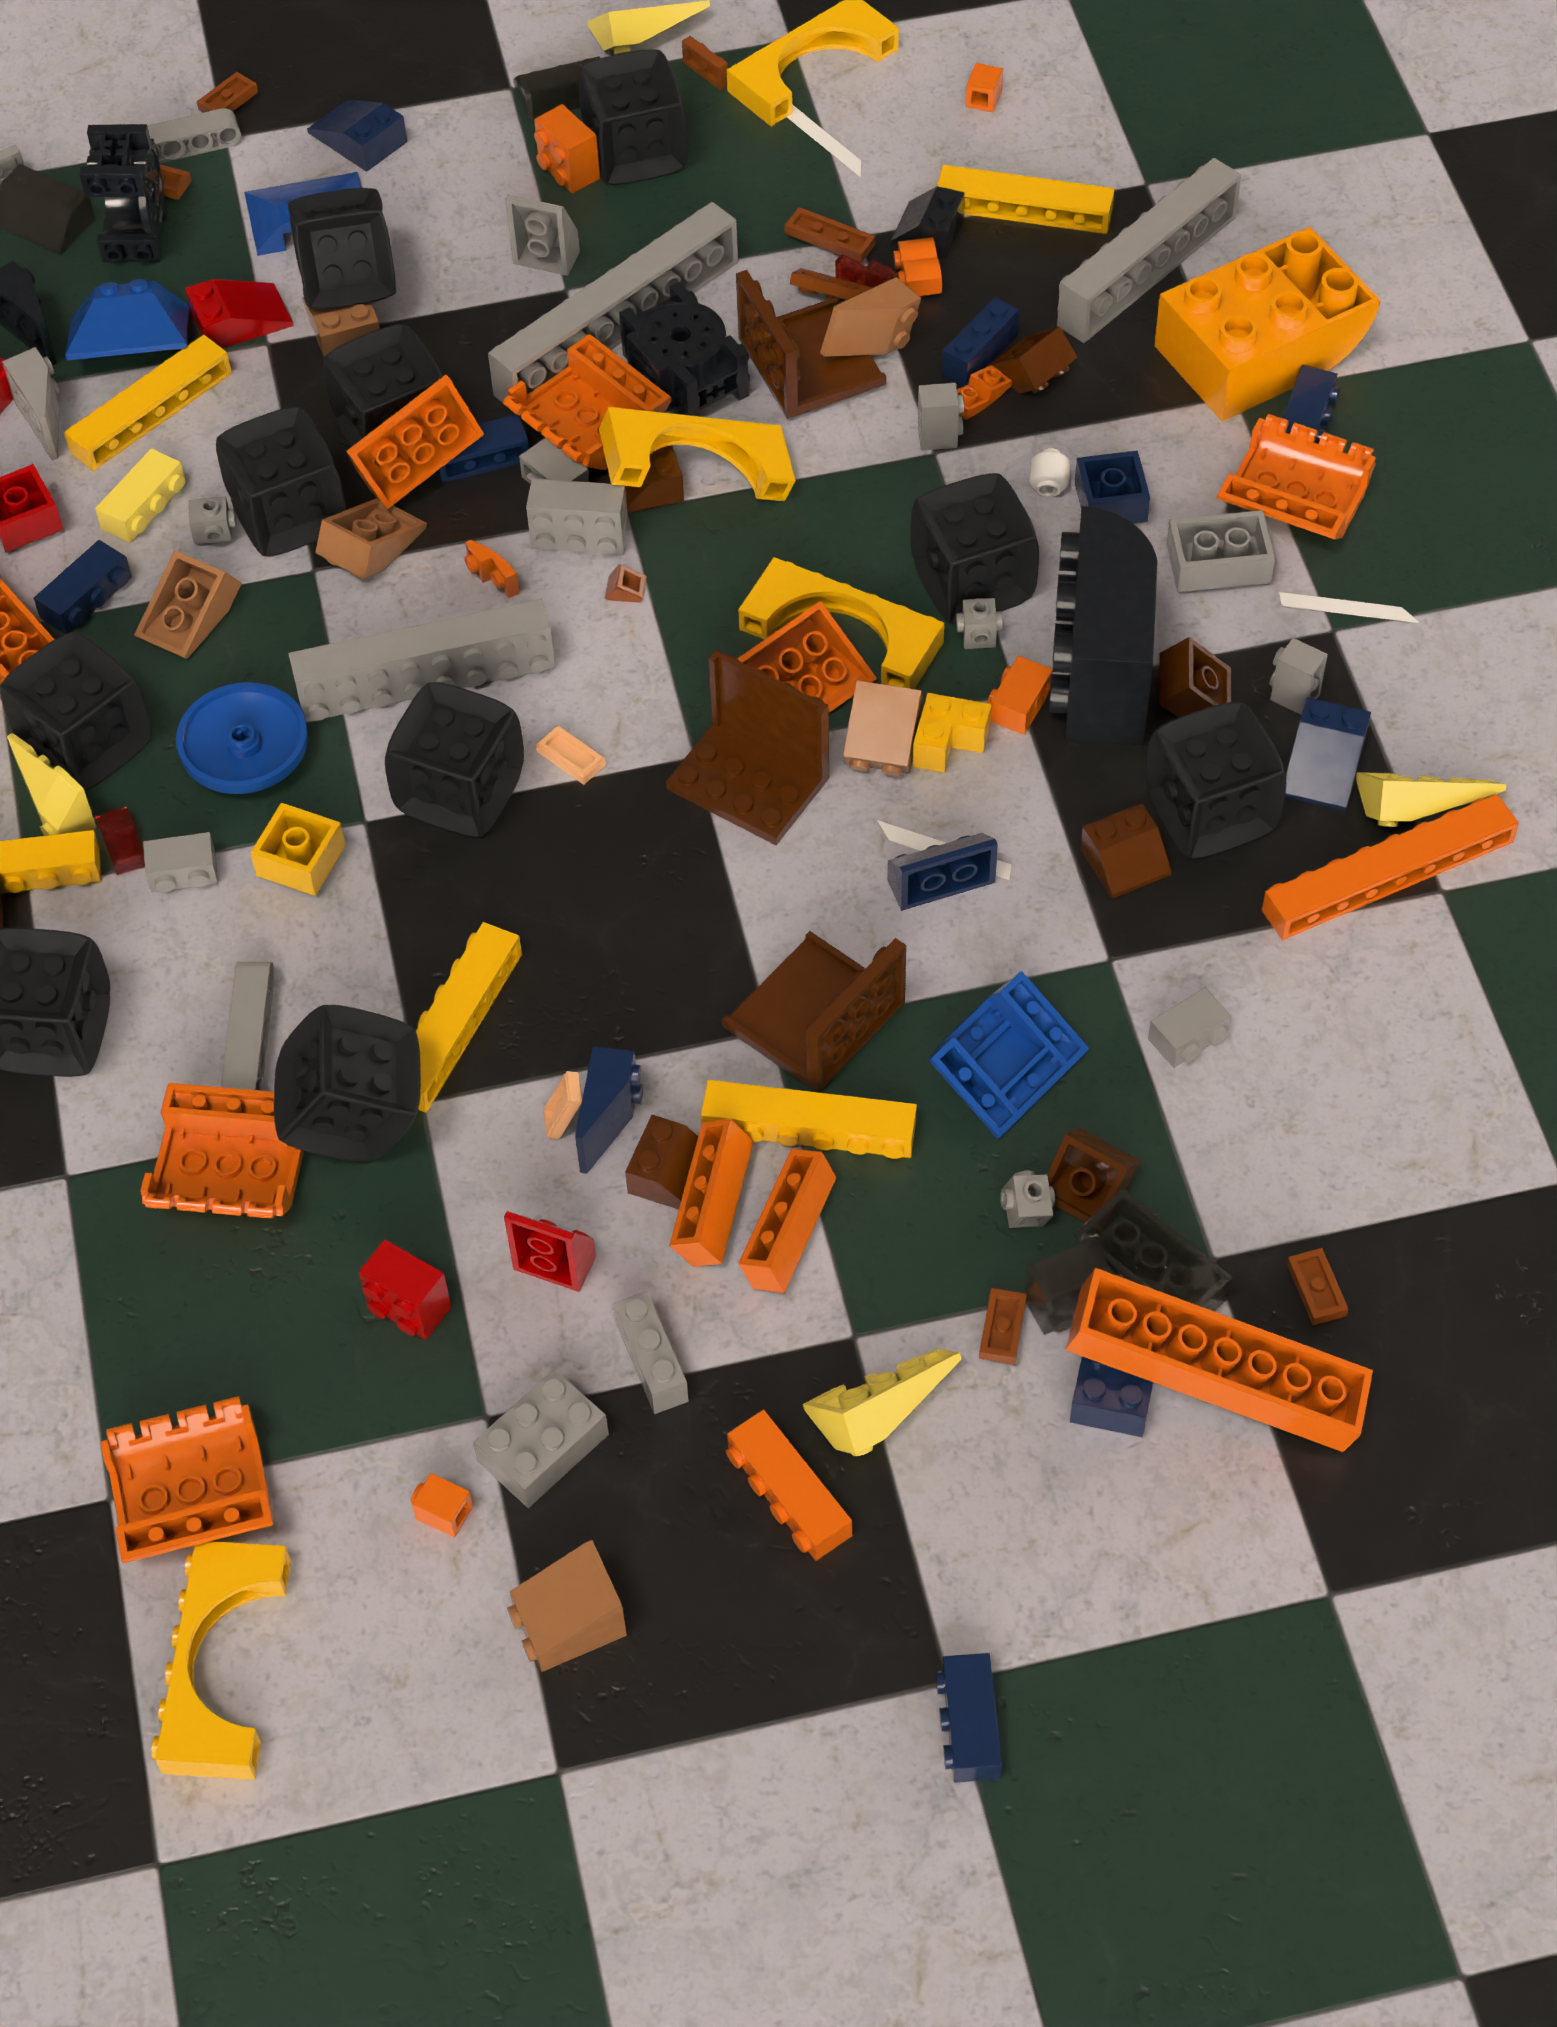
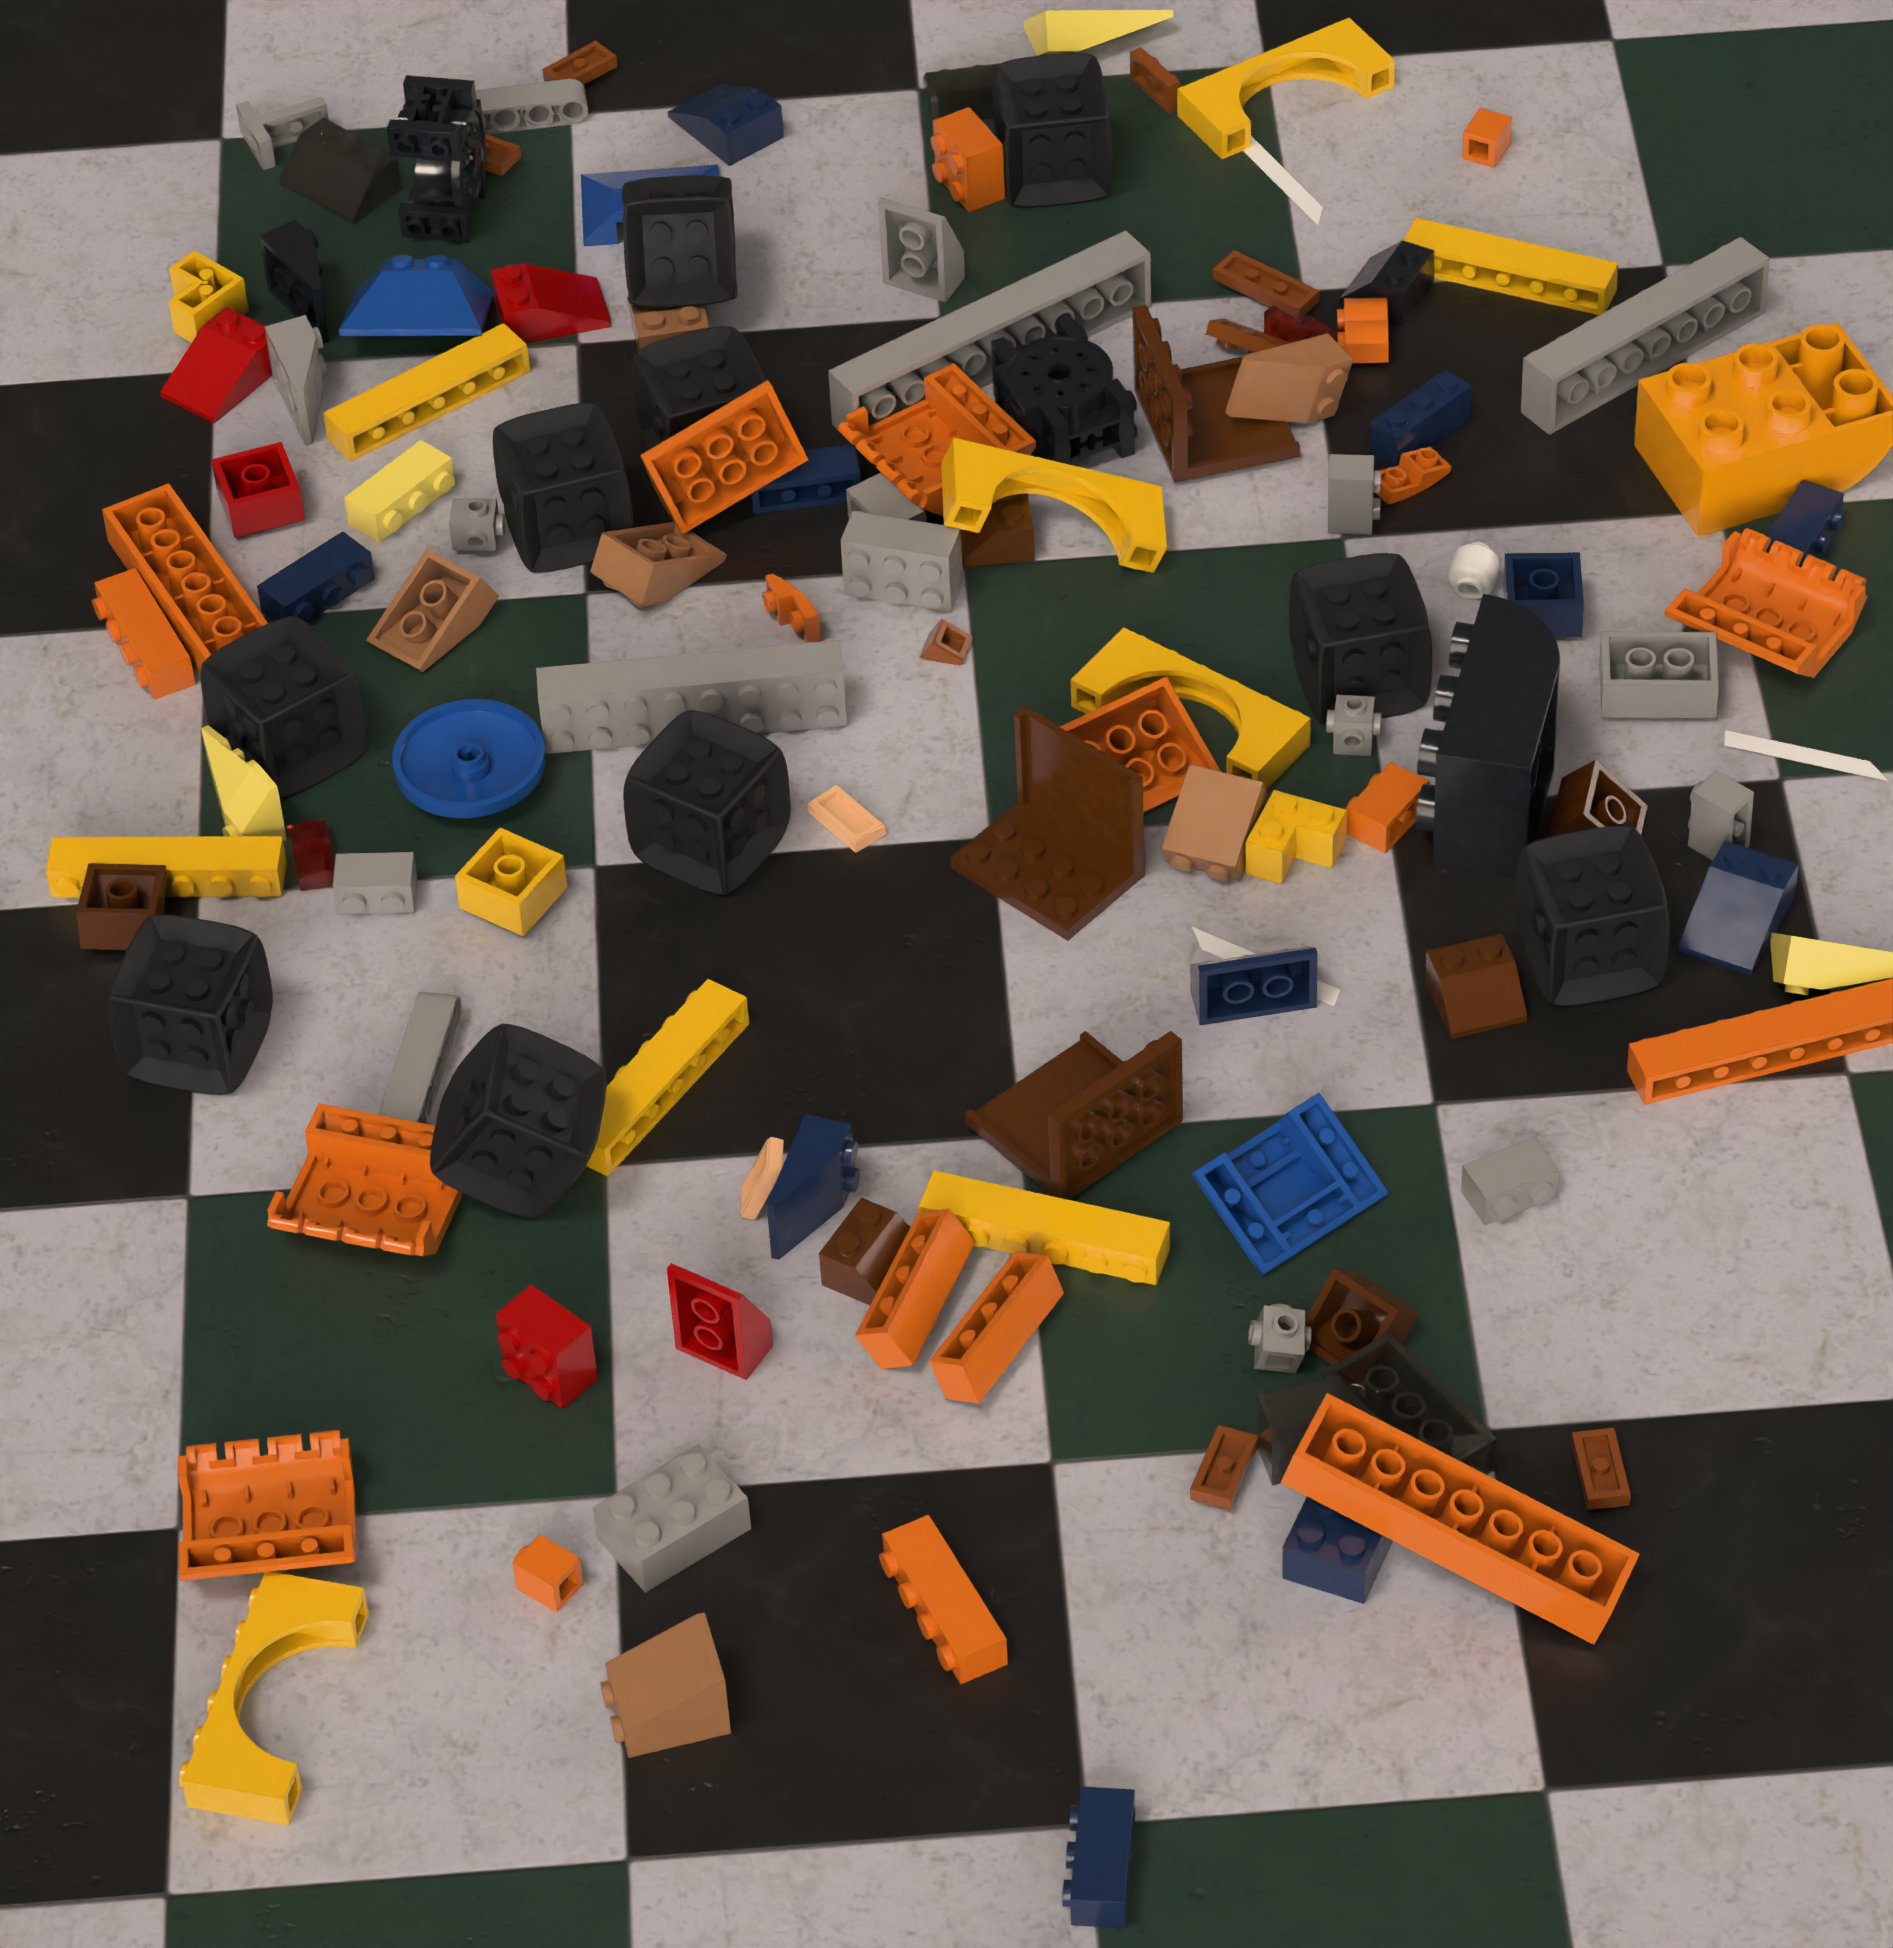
camera: 10 degrees right, 10 degrees down
light grey brick [613,1291,689,1414] -> none
light yellow wedge [803,1348,961,1456] -> none
reddish brown slope [986,326,1077,393] -> none

